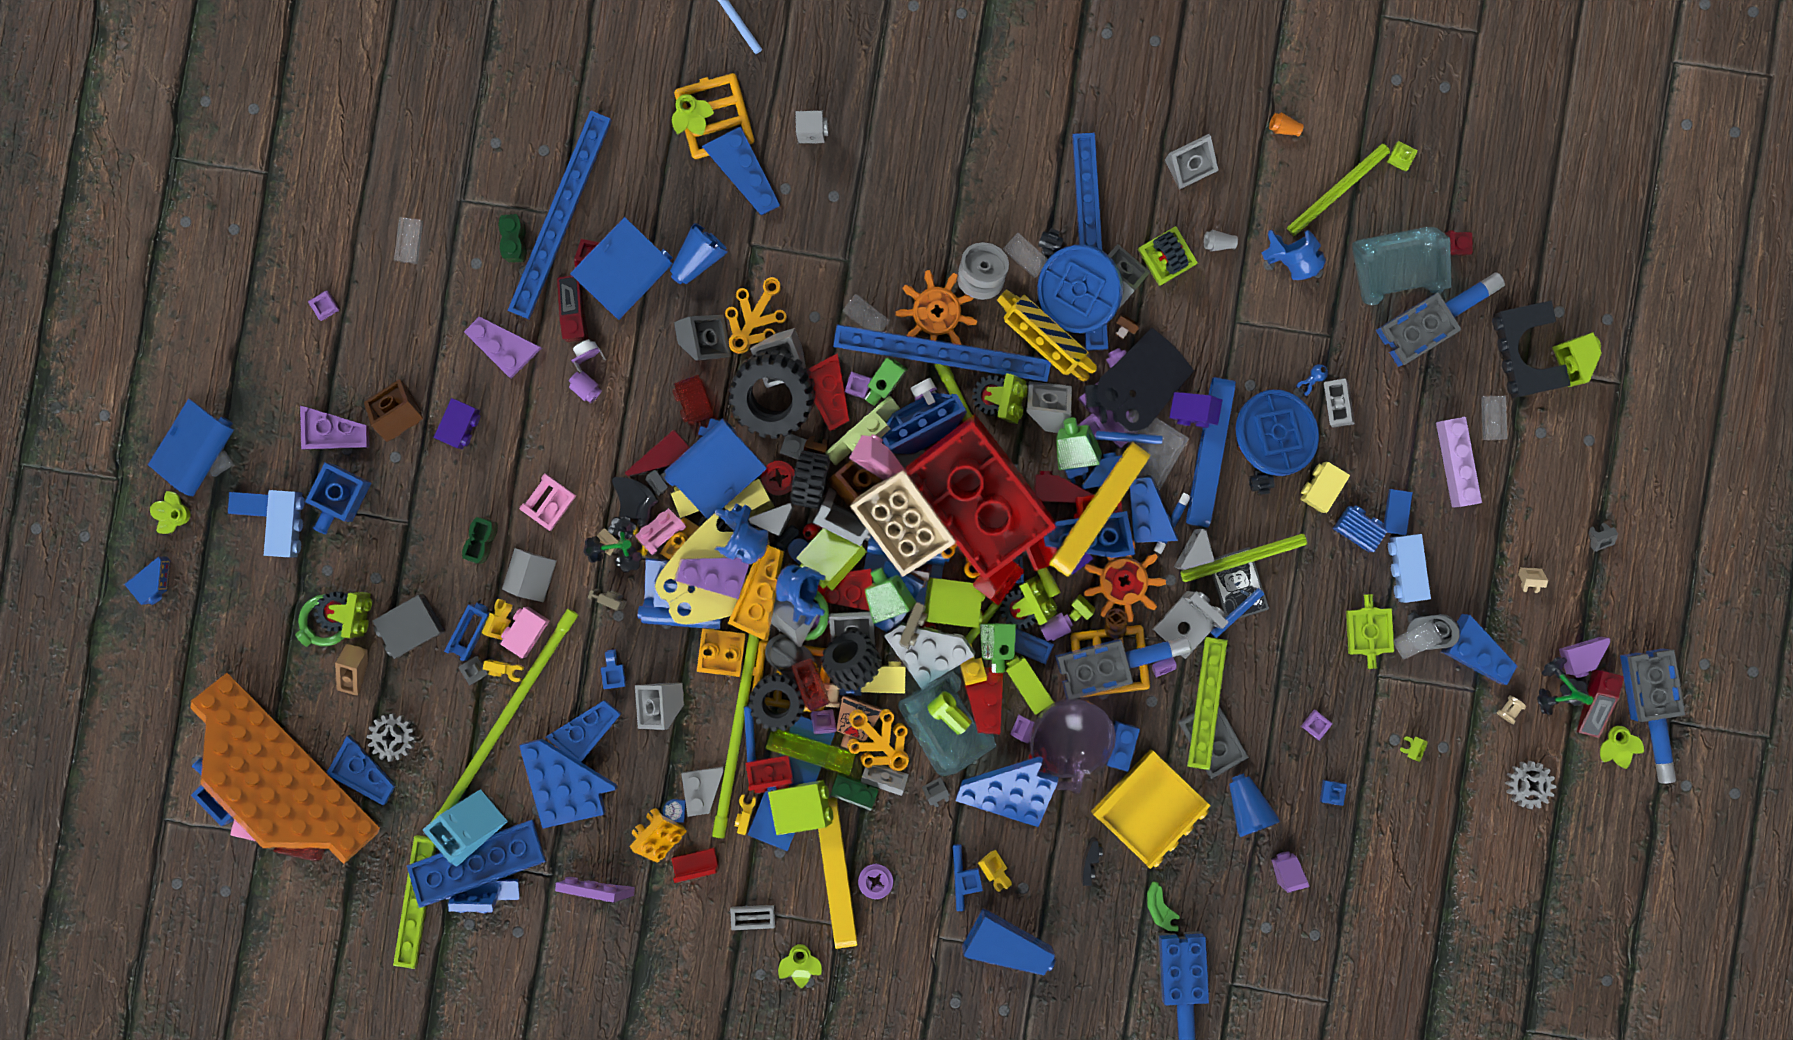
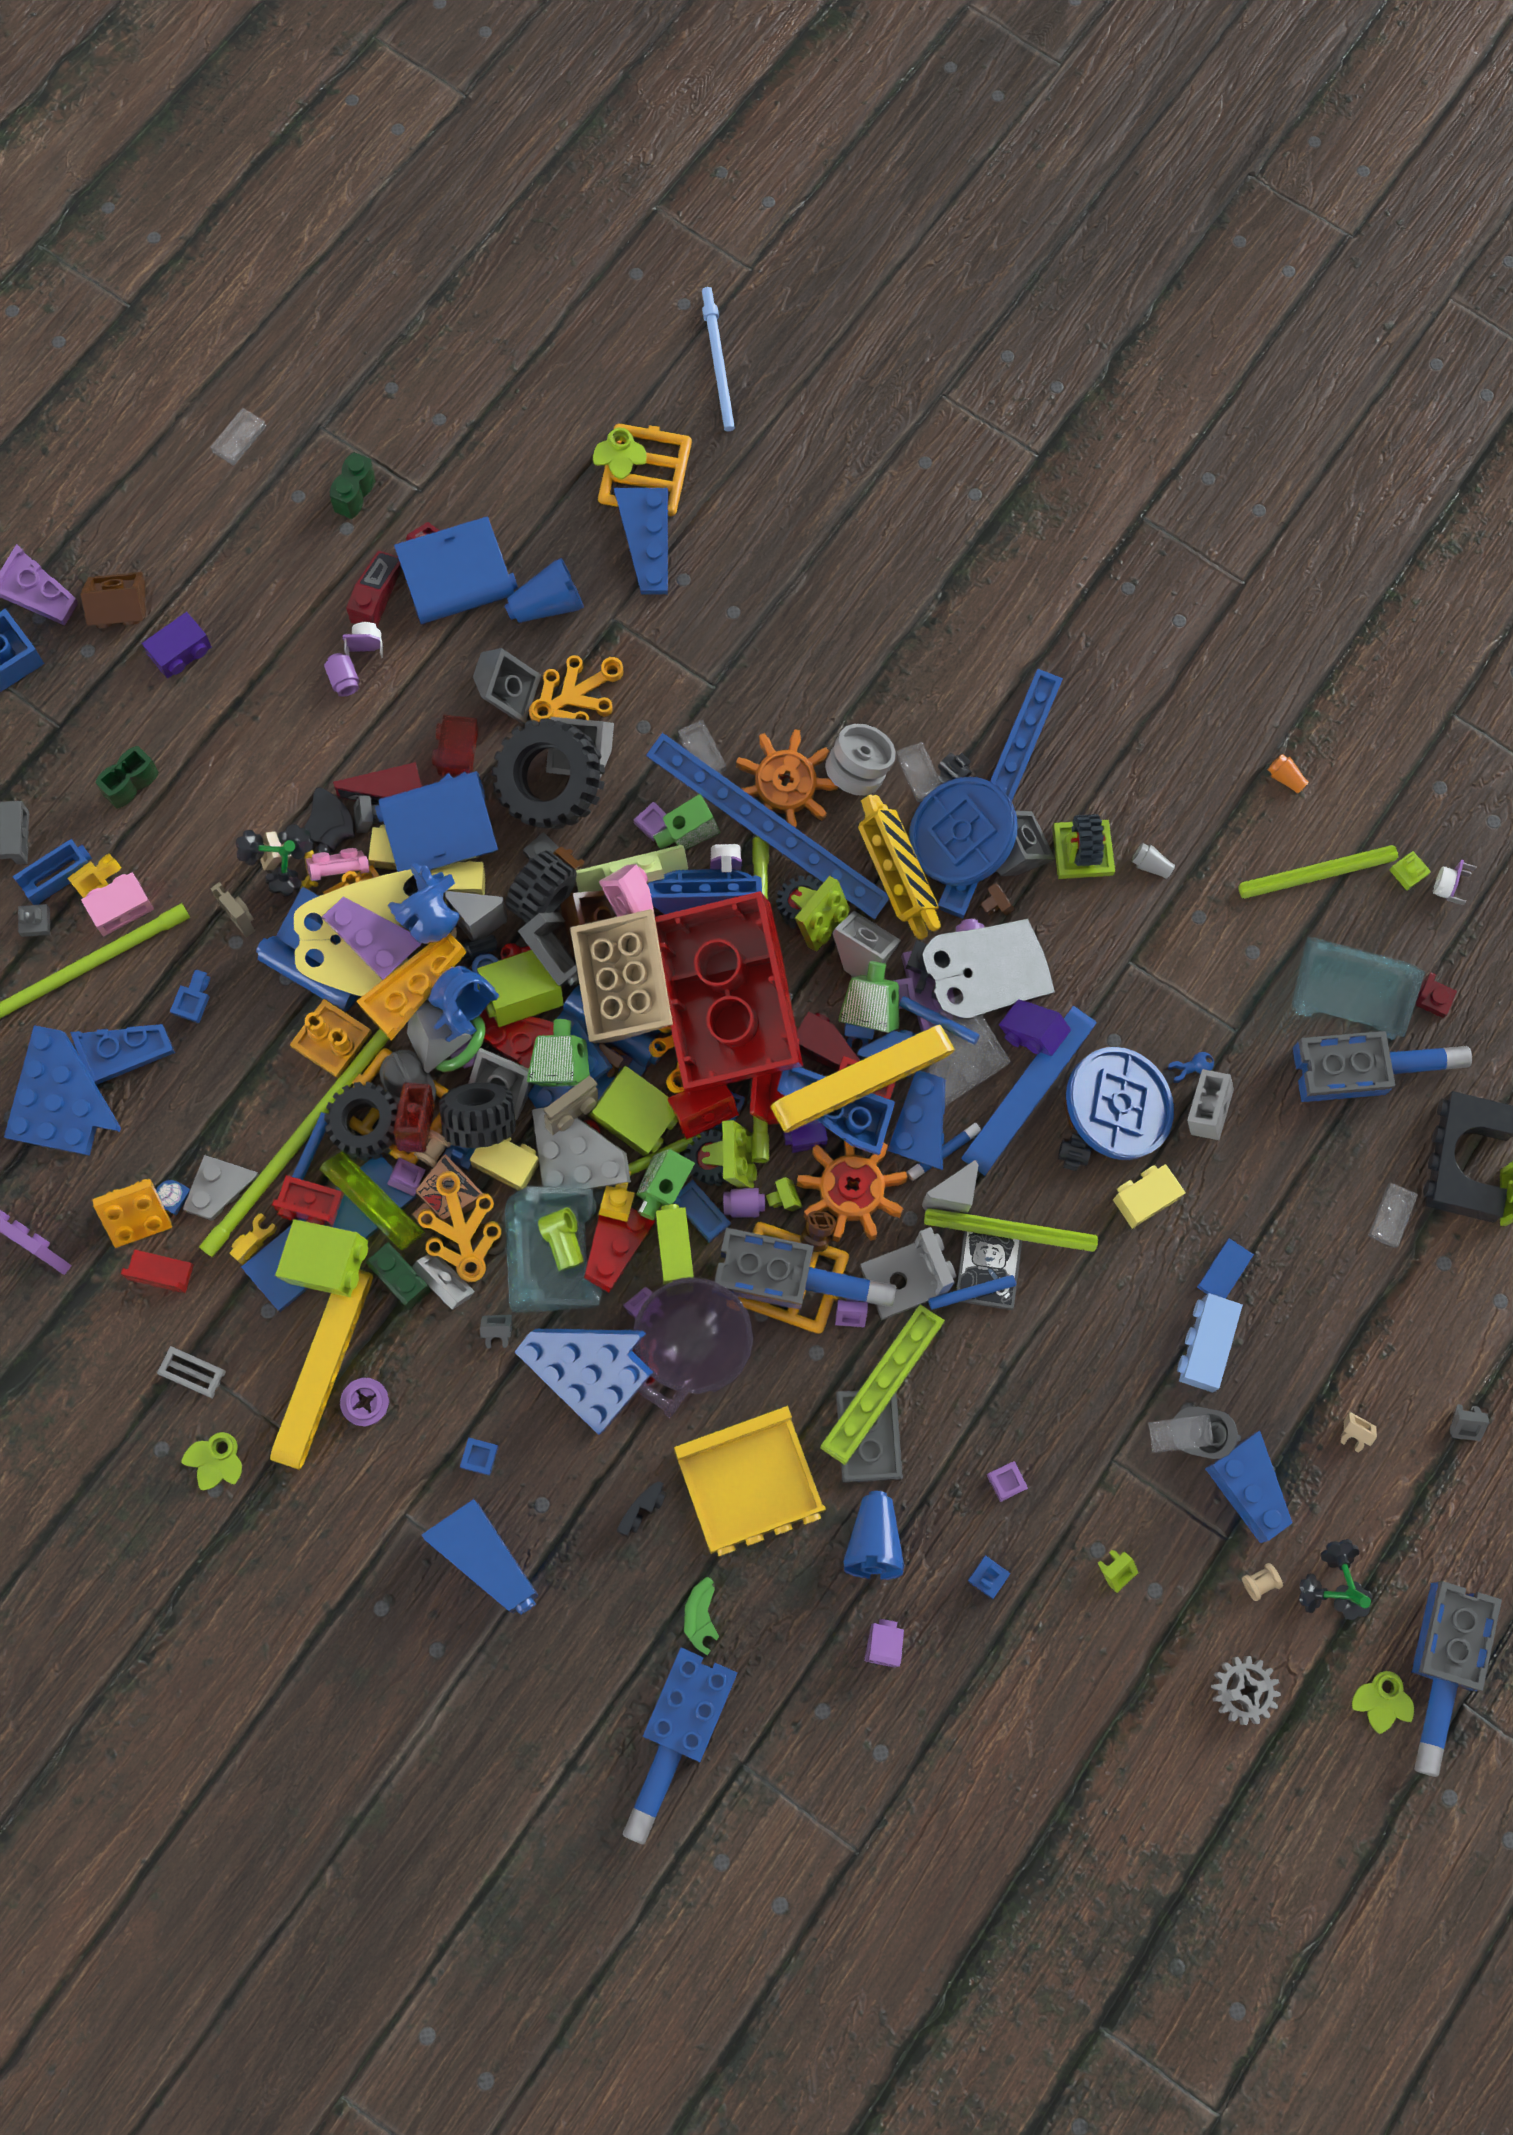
camera: 20 degrees right, 15 degrees down
medium lavender tile [308,290,340,321] -> none
medium lavender wing [464,317,542,378] -> none
yellow plate [483,659,524,682] -> none
light grey slope [502,548,557,602] -> none
blue plate [508,110,612,320] -> none
bright pink plate [519,473,576,531] -> none
light grey slope [635,683,684,730] -> none
red gear [761,461,795,495] -> none
light grey brick [796,111,828,143] -> none
red wing [809,353,849,432] -> none
blue bar [953,844,965,911] -> none
yellow plate [978,850,1012,892] -> none
blue brick [1103,721,1140,771] -> none
light grey slope [1165,134,1219,189] -> none
blue piece [1262,230,1326,280] -> none
blue brick [1333,505,1388,552] -> none
lime plate [1346,594,1394,669] -> none
lavender brick [1436,417,1482,507] -> none
medium lavender slope [1559,637,1610,678] -> none
dark red slope [1577,670,1624,738] -> none
none -> piece [1433,860,1477,905]

